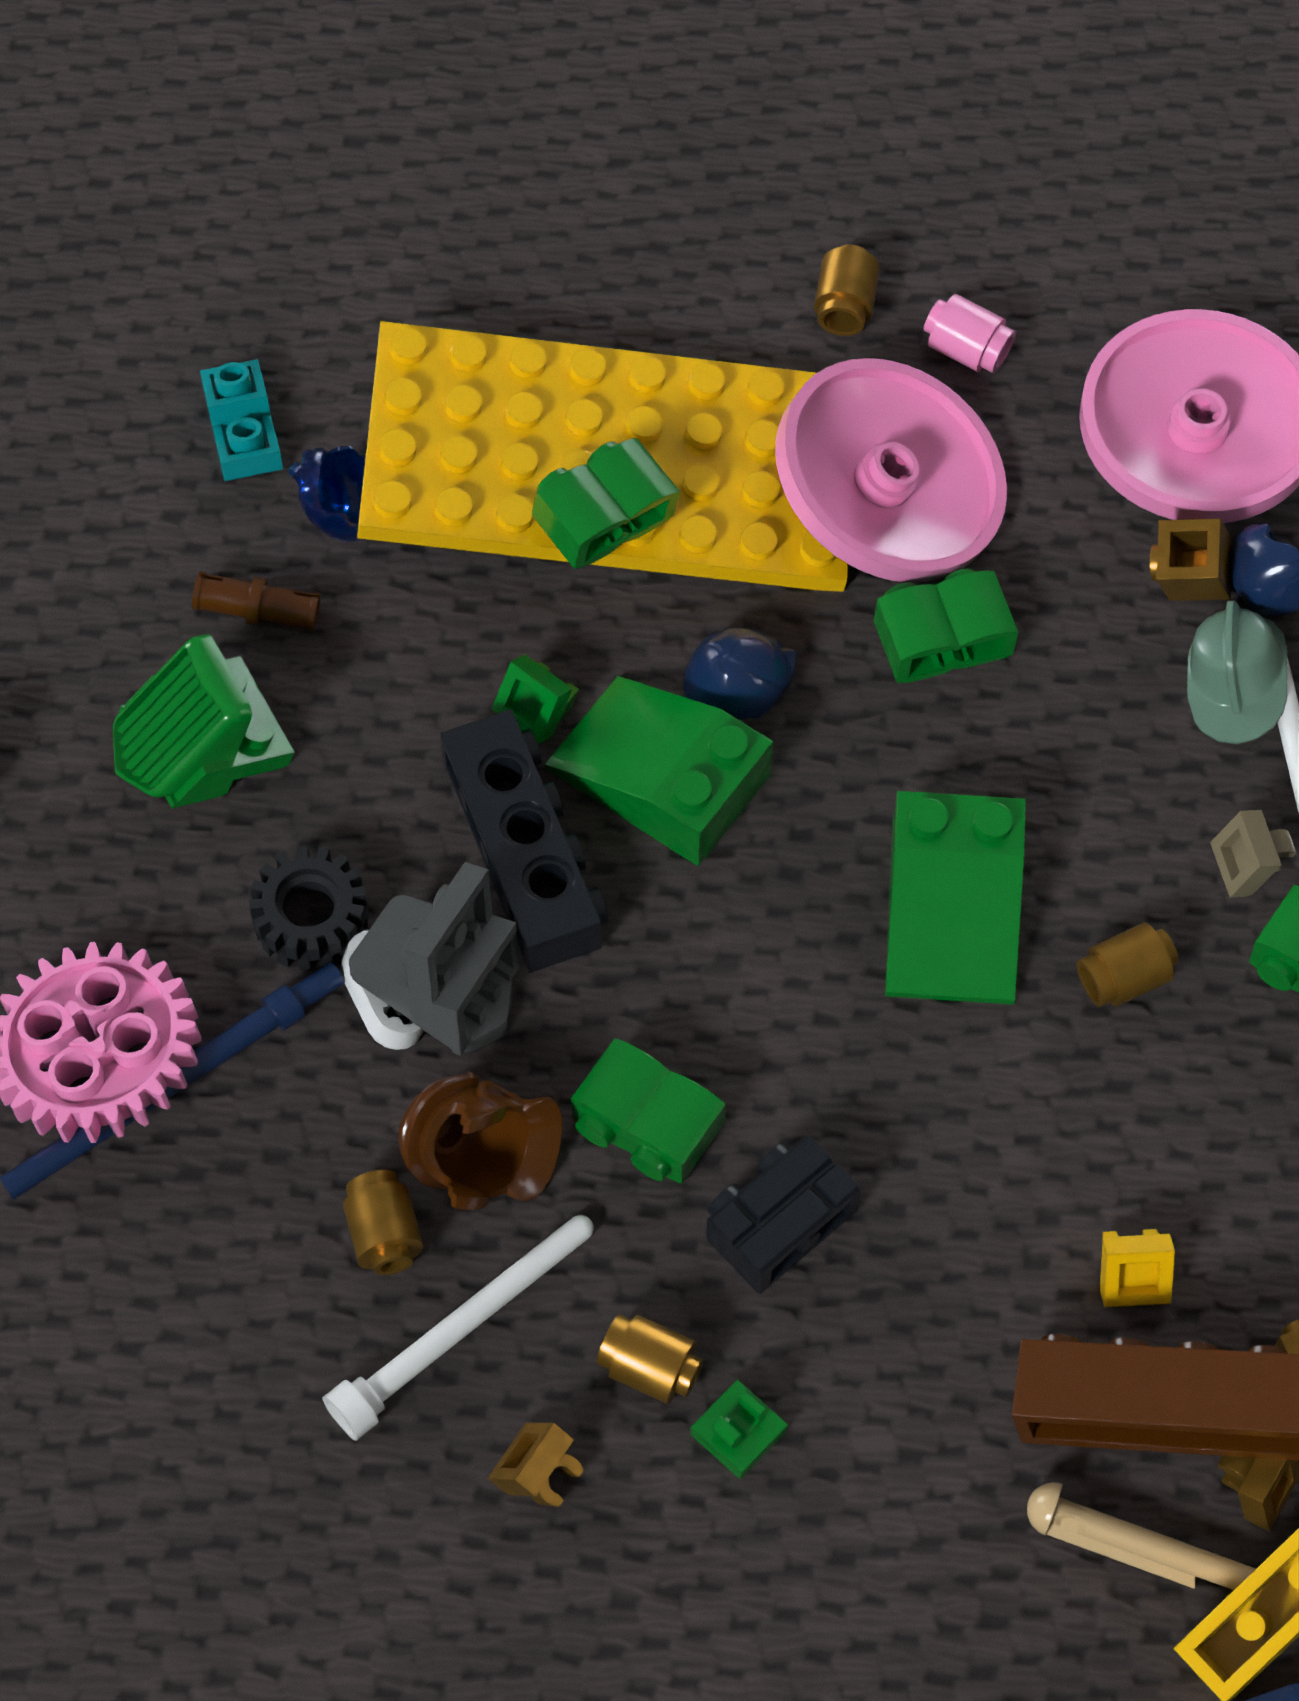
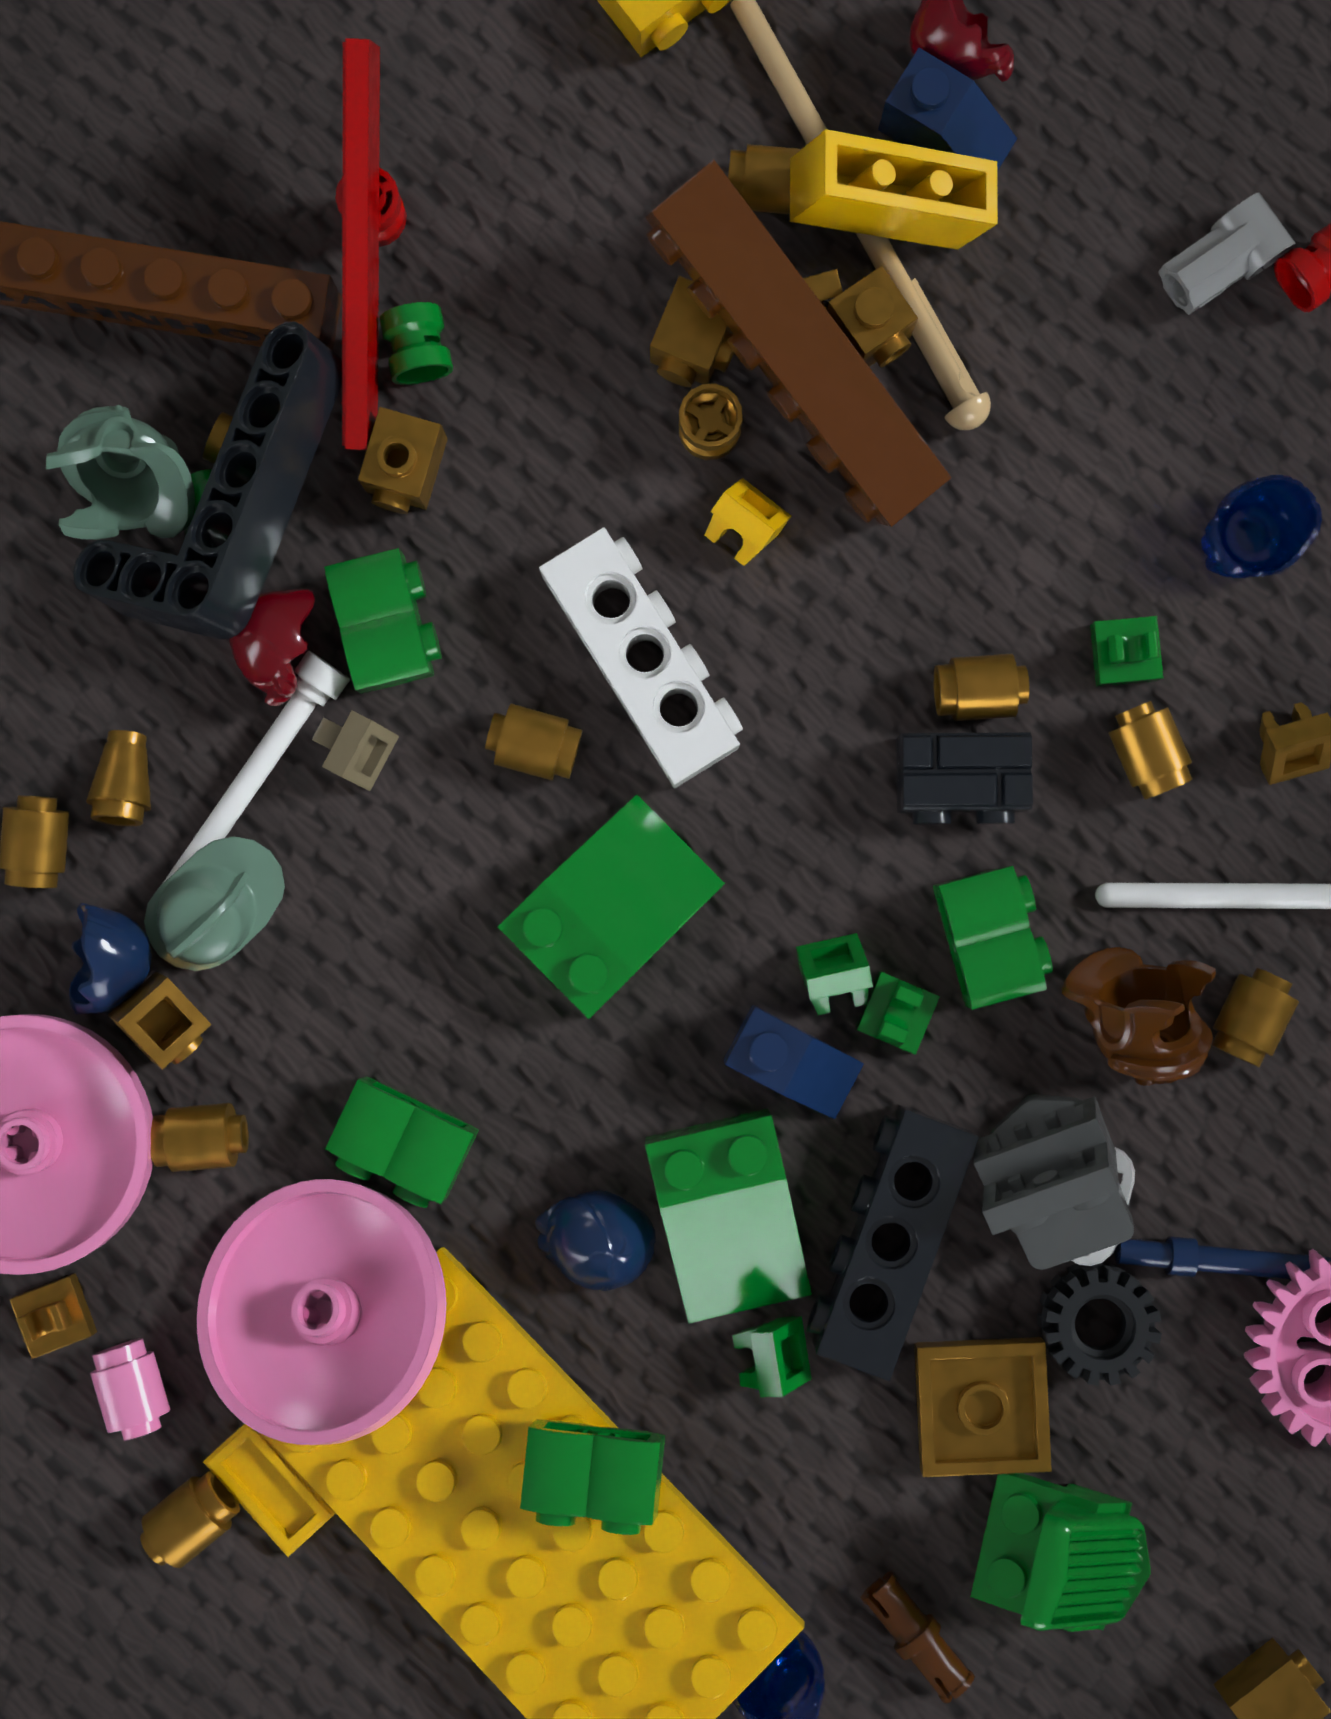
camera: 135 degrees left, 25 degrees up
none -> pearl gold tile [10,1273,97,1359]
none -> pearl gold brick [151,1103,249,1172]
none -> yellow tile [203,1423,336,1557]
none -> white brick [539,527,743,789]
none -> pearl gold wheel [679,383,743,460]
none -> dark blue slope [723,1004,864,1119]
none -> green tile [796,933,873,1015]
none -> pearl gold brick [827,266,918,367]
none -> green tile [855,971,940,1055]
none -> pearl gold plate [914,1337,1052,1477]
none -> pearl gold brick [934,654,1029,721]
none -> clear blue hair [1201,475,1323,579]

